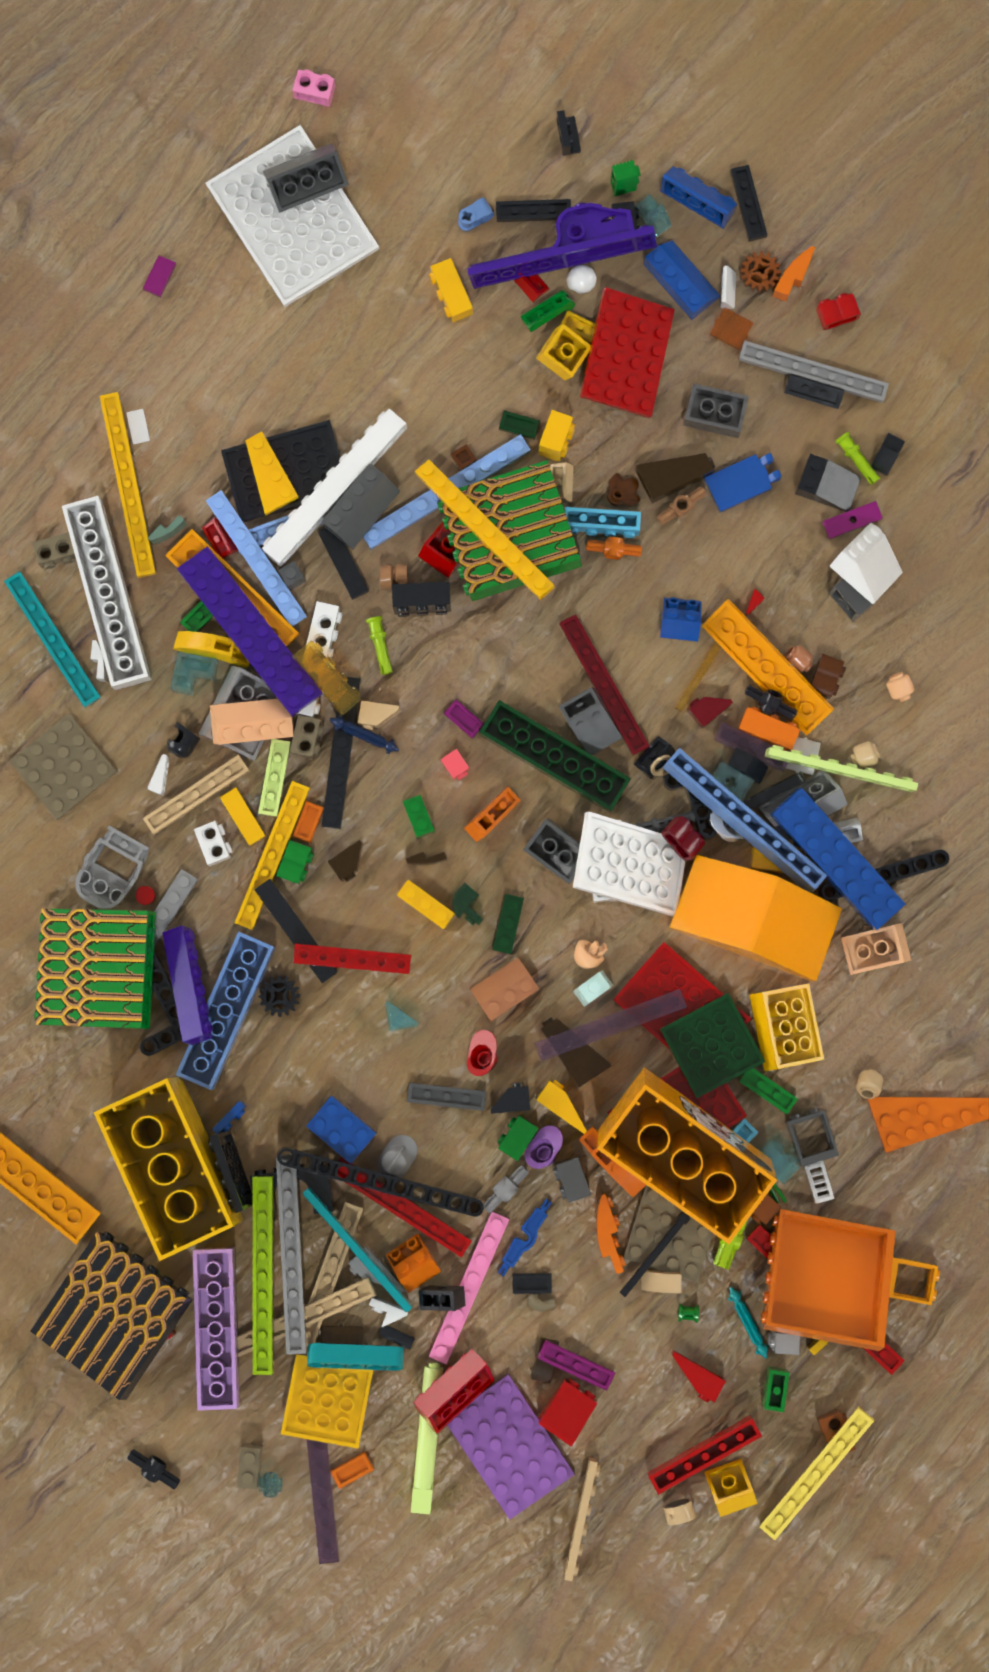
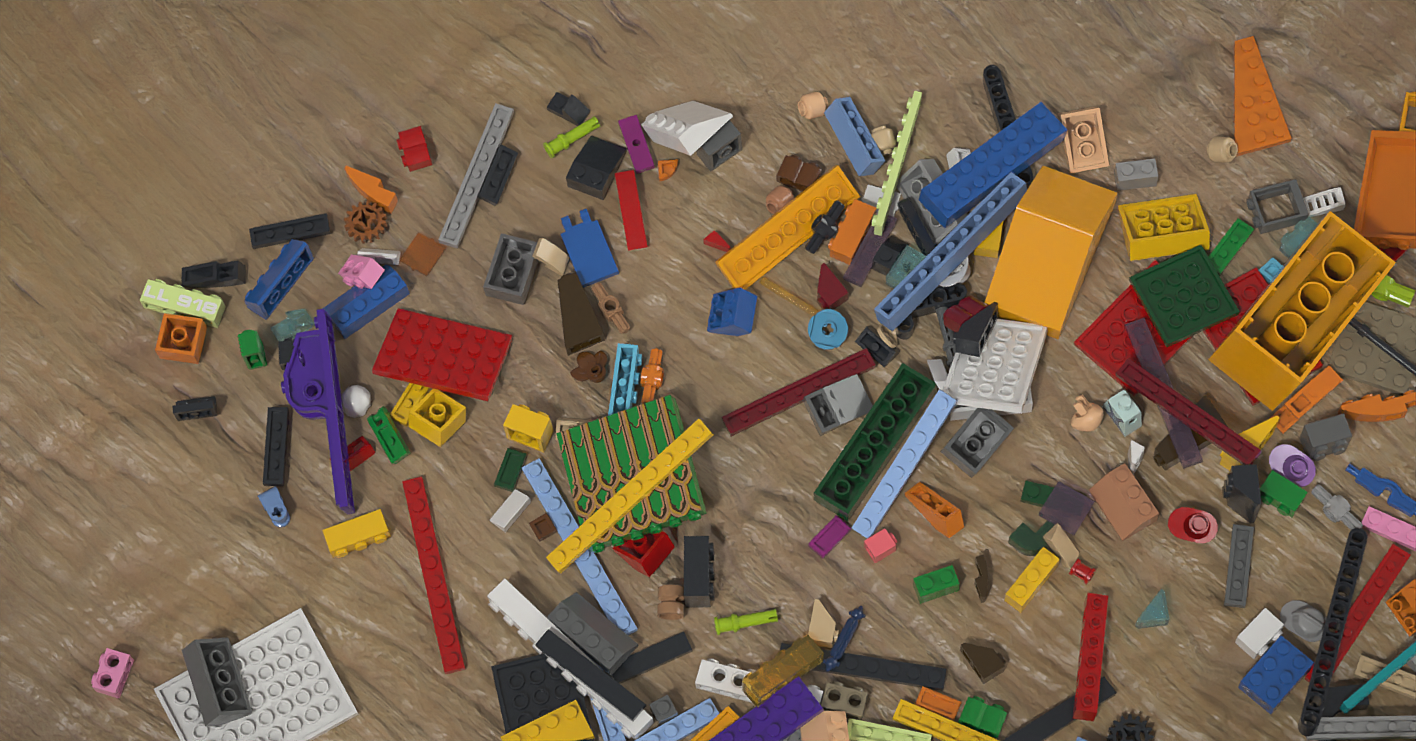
camera: 85 degrees left, 15 degrees down
none -> yellowish green brick [140,279,226,328]
none -> orange brick [155,313,207,364]
none -> black slope [181,260,246,288]
none -> bright pink brick [338,254,385,289]
none -> red plate [402,476,466,675]
none -> white slope [490,489,531,533]
none -> tan slope [532,238,570,275]
none -> black tile [535,629,646,722]
none -> red slope [615,170,647,251]
none -> orange tile [658,159,678,182]
none -> dark azure plate [808,309,849,350]
none -> medium blue brick [824,97,885,177]
none -> light blue plate [852,389,958,539]
none -> white slope [927,359,948,391]
none -> black slope [953,302,998,357]
none -> clear purple tile [1038,481,1095,536]
none -> tan slope [1043,523,1079,569]
none -> red bush [1069,559,1096,585]
none -> light grey brick [1114,158,1158,191]
none -> dark red plate [1116,358,1261,465]
none -> white slope [1128,440,1145,475]
none -> white brick [1235,608,1284,659]

